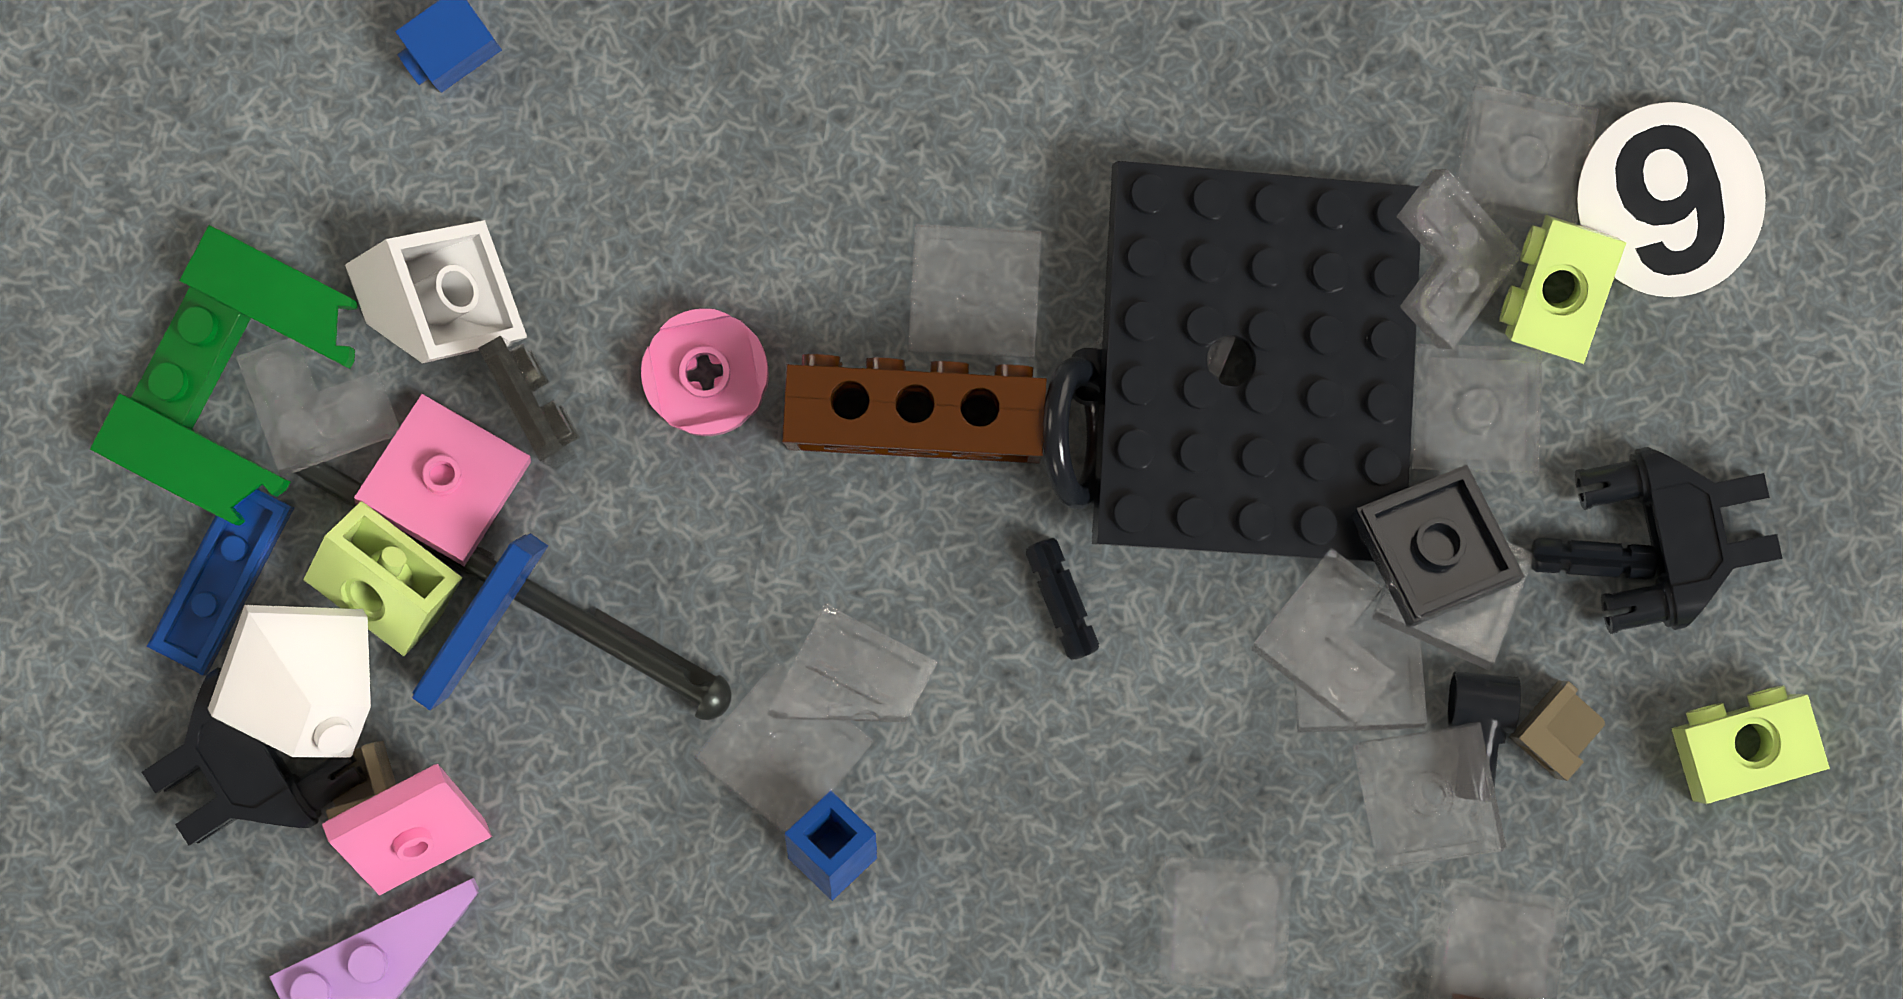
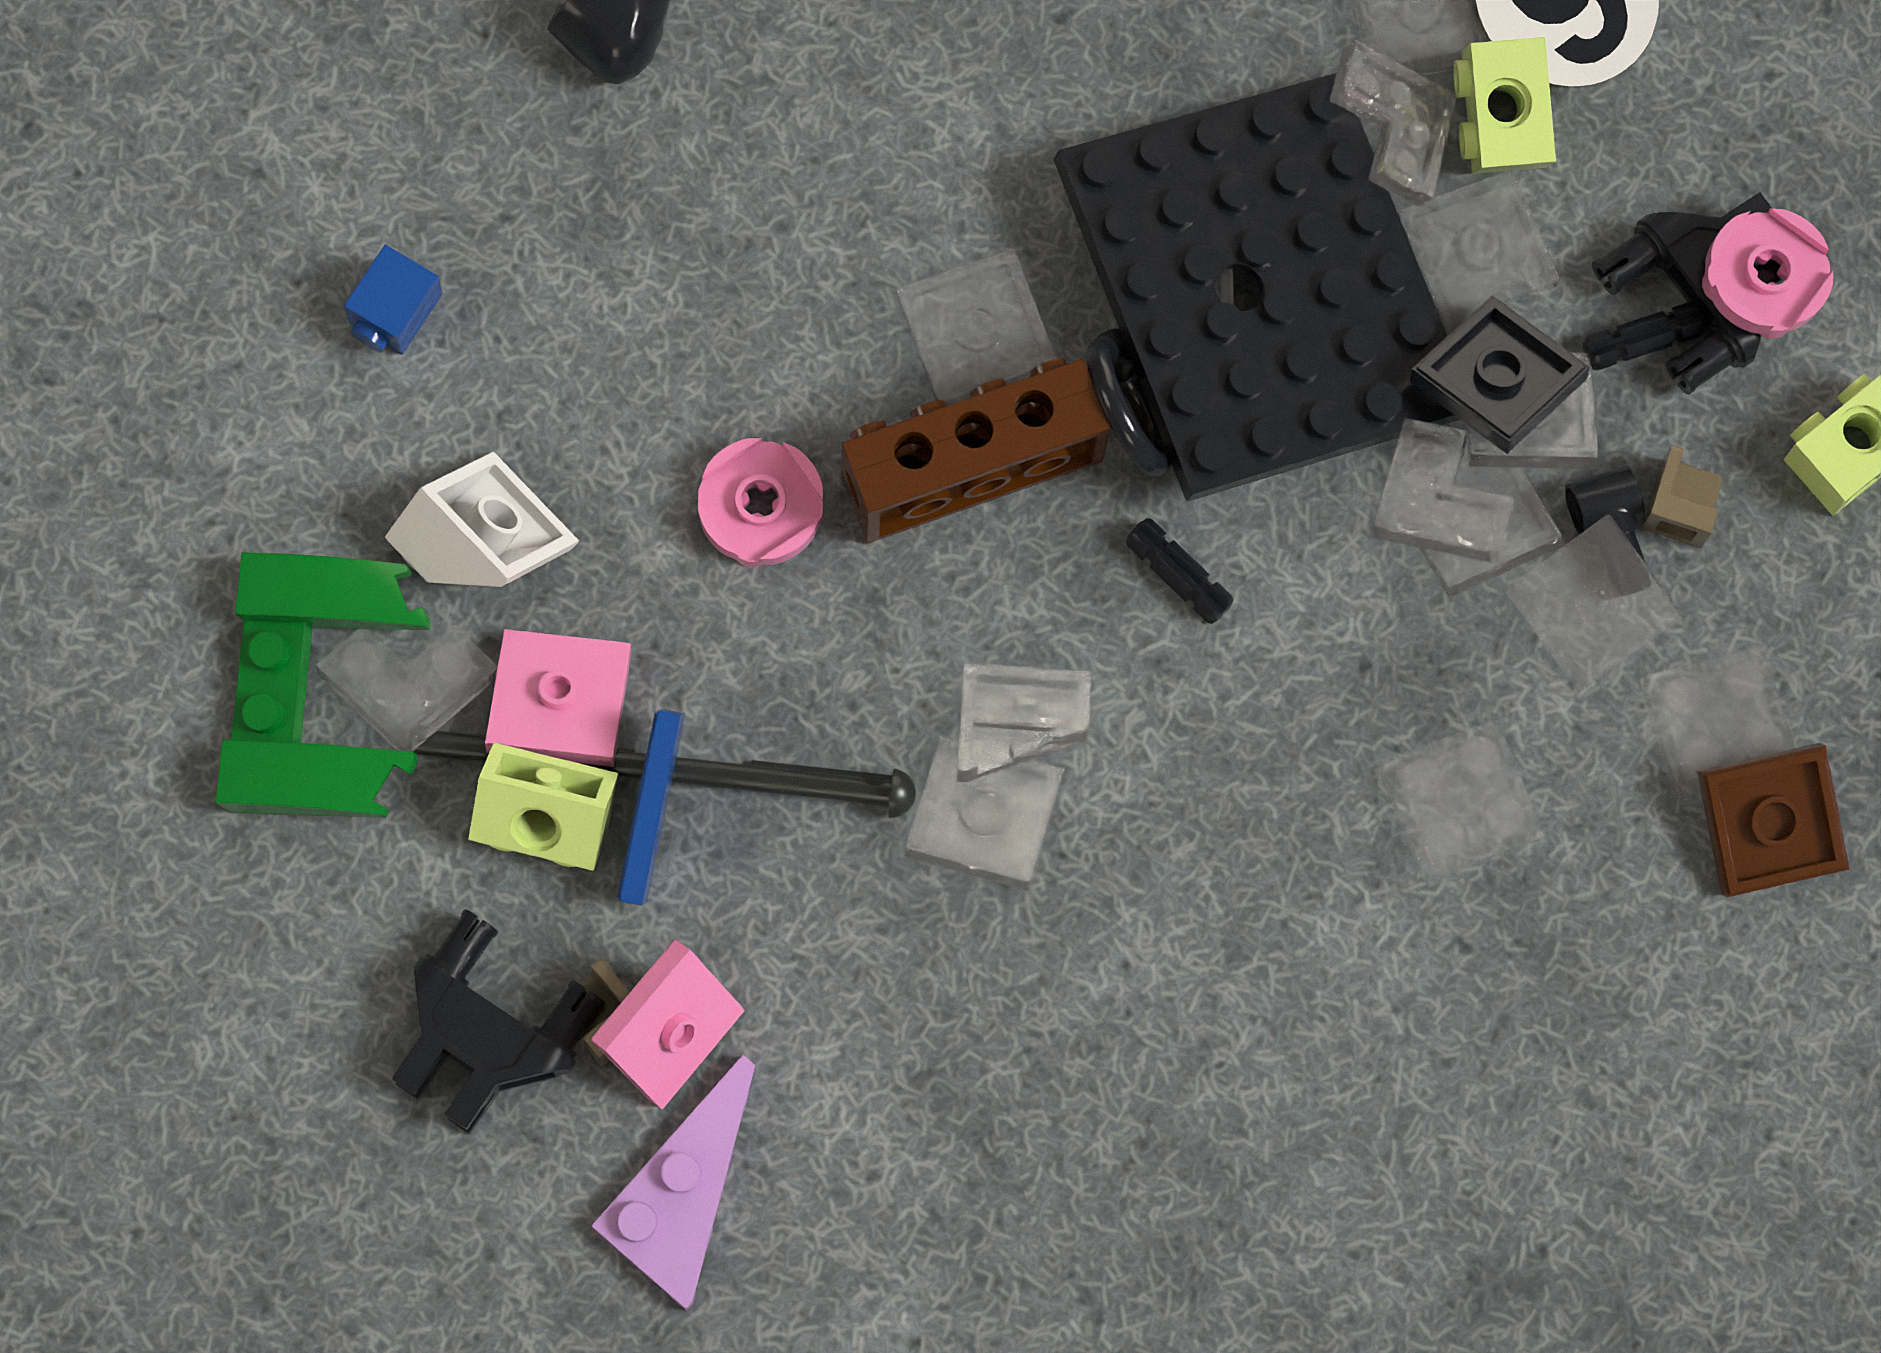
camera: 30 degrees left, 10 degrees down
blue tile [147,489,295,675] -> none
white slope [208,605,371,757] -> none
clear smoke plate [478,336,580,469] -> none
blue brick [784,790,877,901] -> none
none -> bright pink plate [1702,209,1833,339]

